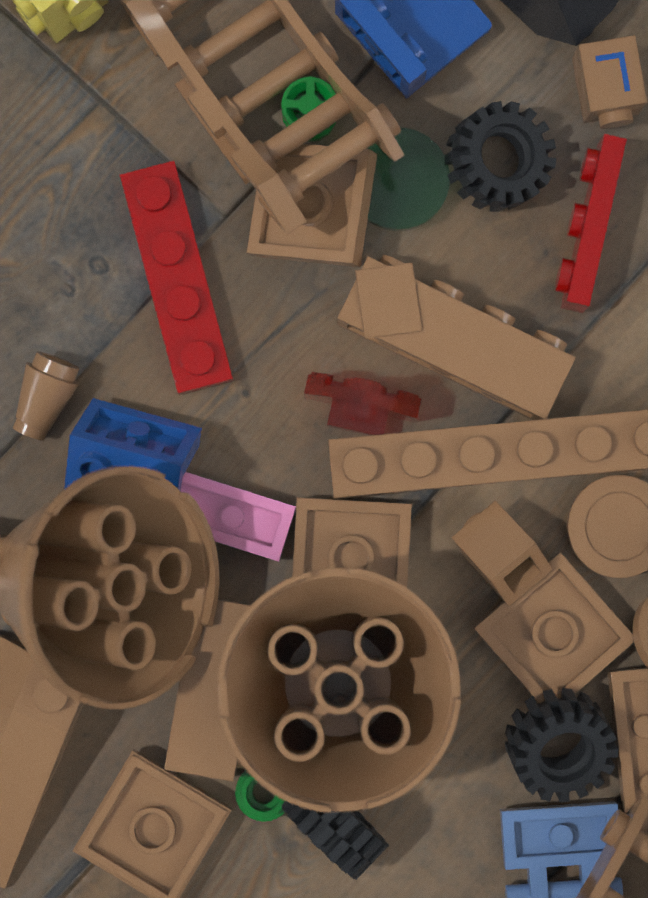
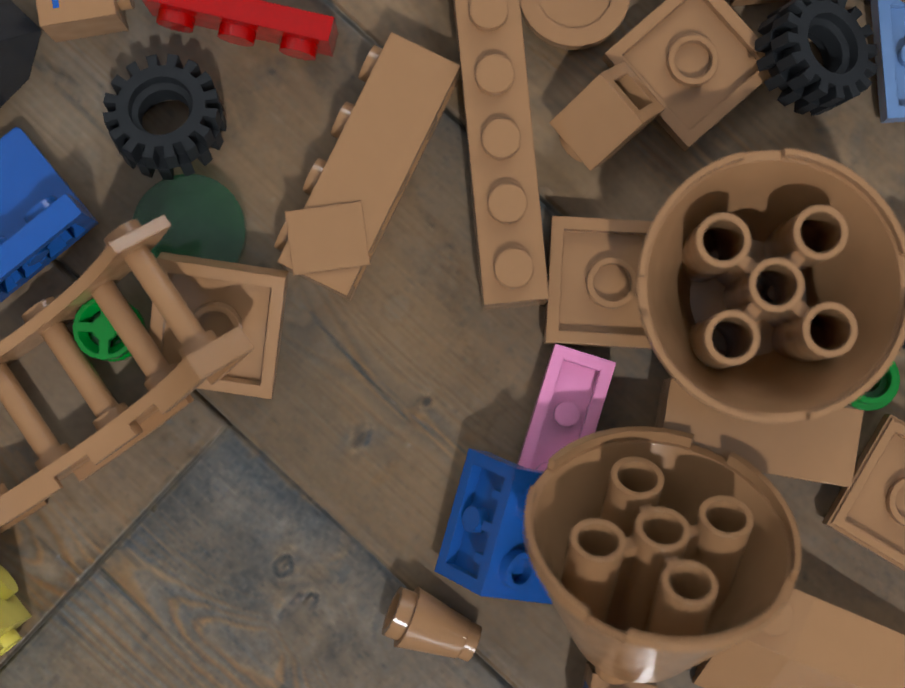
camera: 90 degrees left, 0 degrees up
red plate [120,160,234,395] -> none
clear red plate [304,372,421,436] -> none

